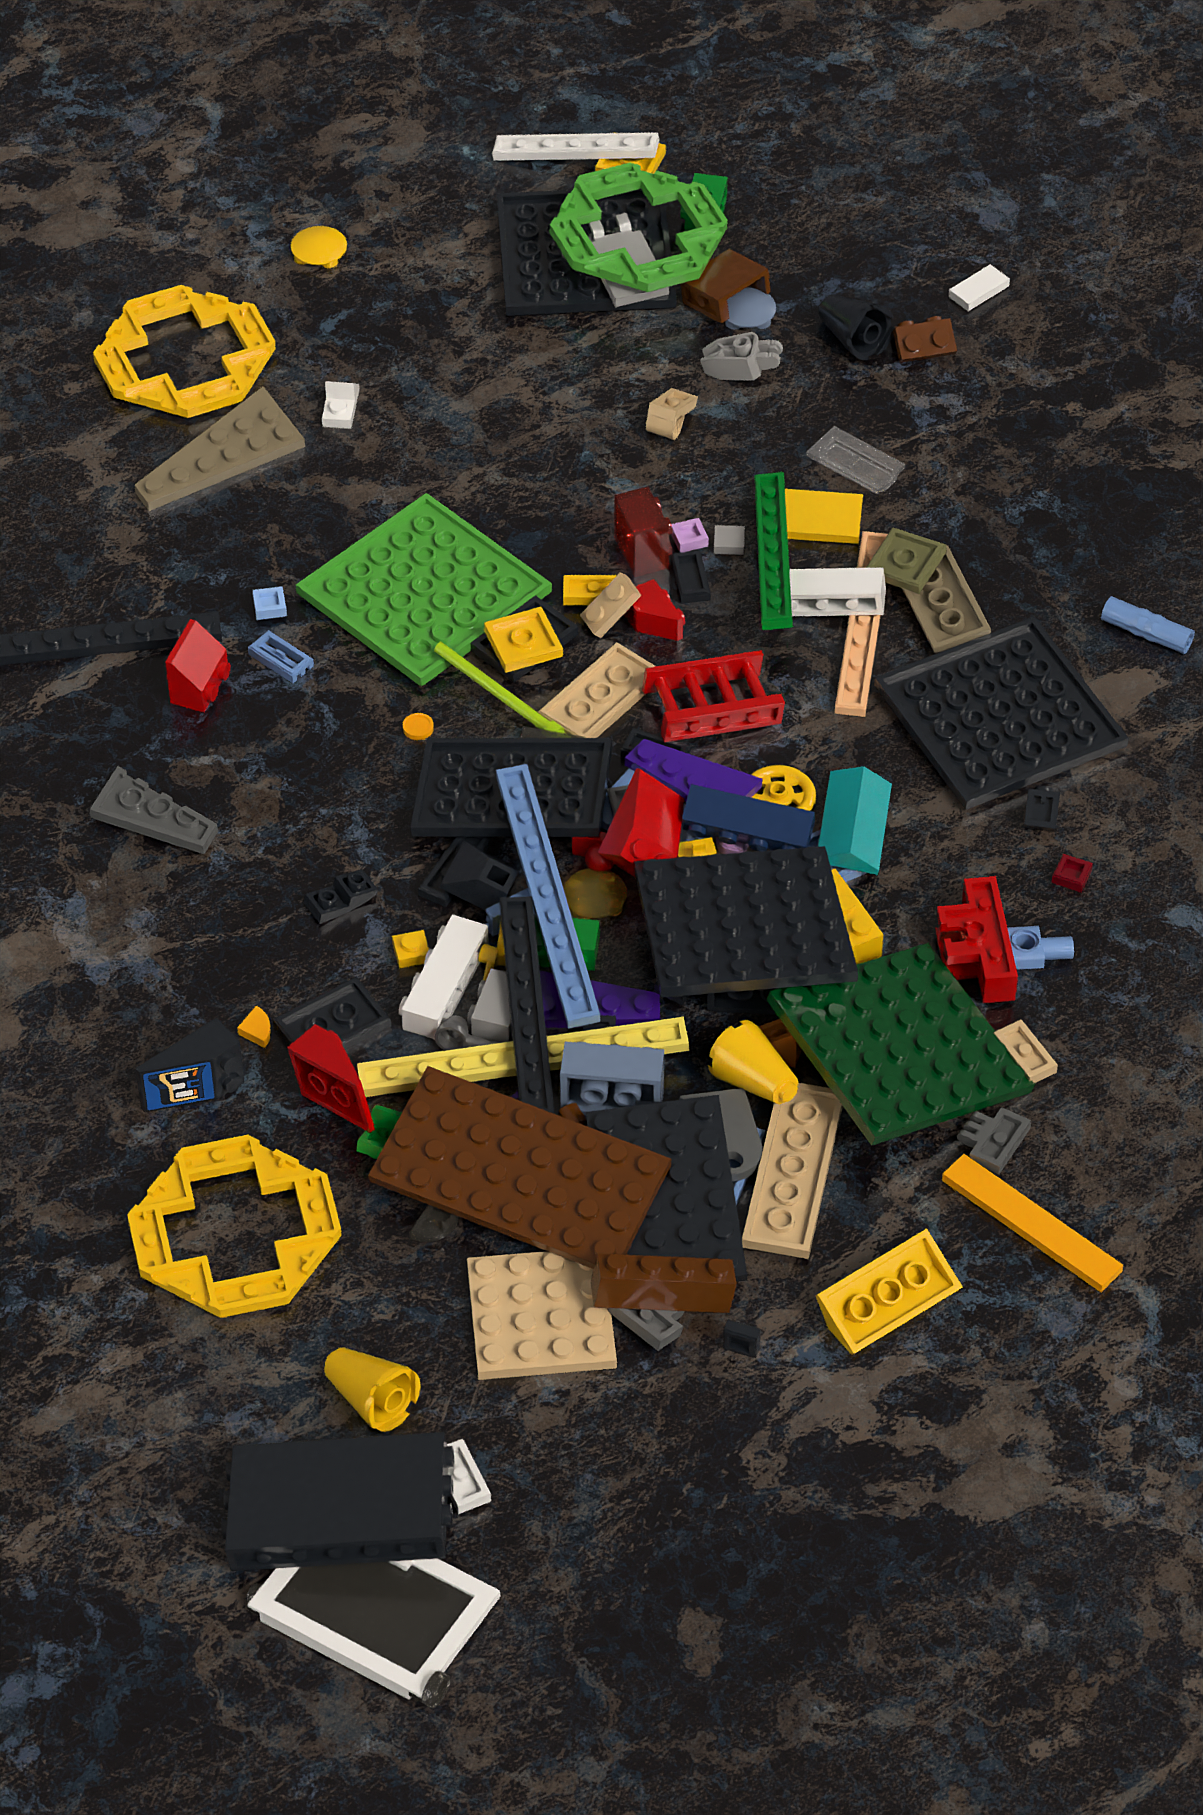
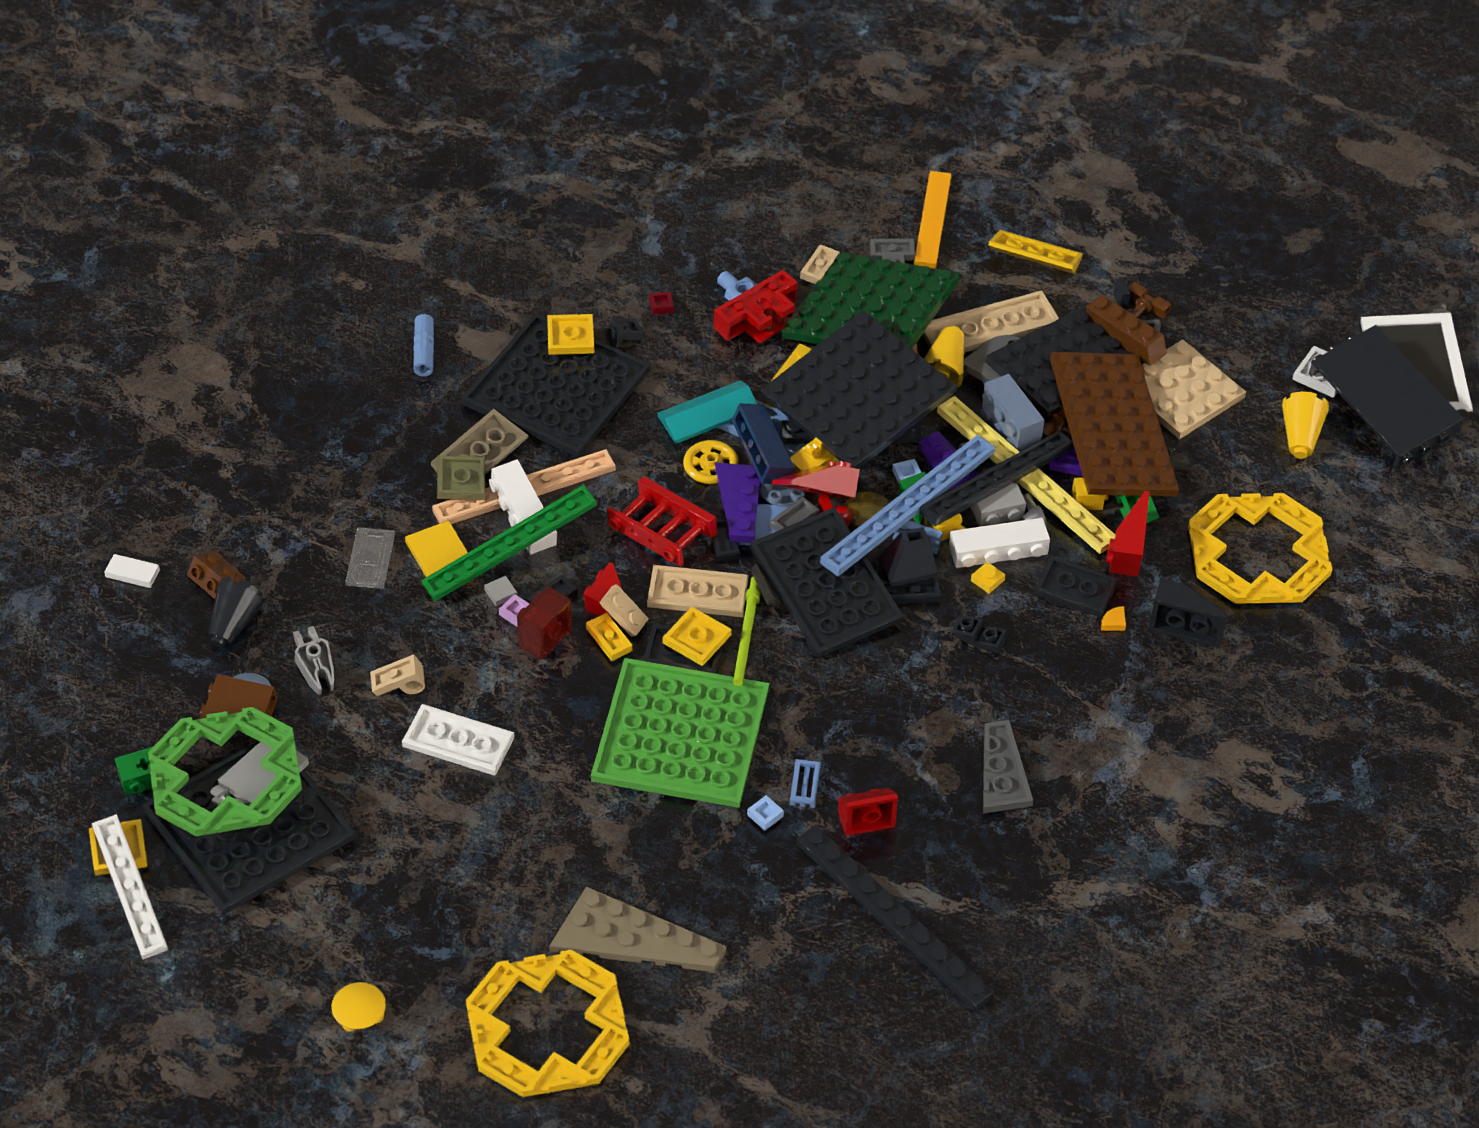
camera: 125 degrees left, 0 degrees up
white slope [322,381,359,429] -> none
light orange piece [403,713,434,740] -> none
none -> white tile [402,704,514,776]
none -> yellow plate [547,314,594,355]
none -> light blue plate [892,459,921,483]
none -> reddish brown bar [1128,282,1172,319]

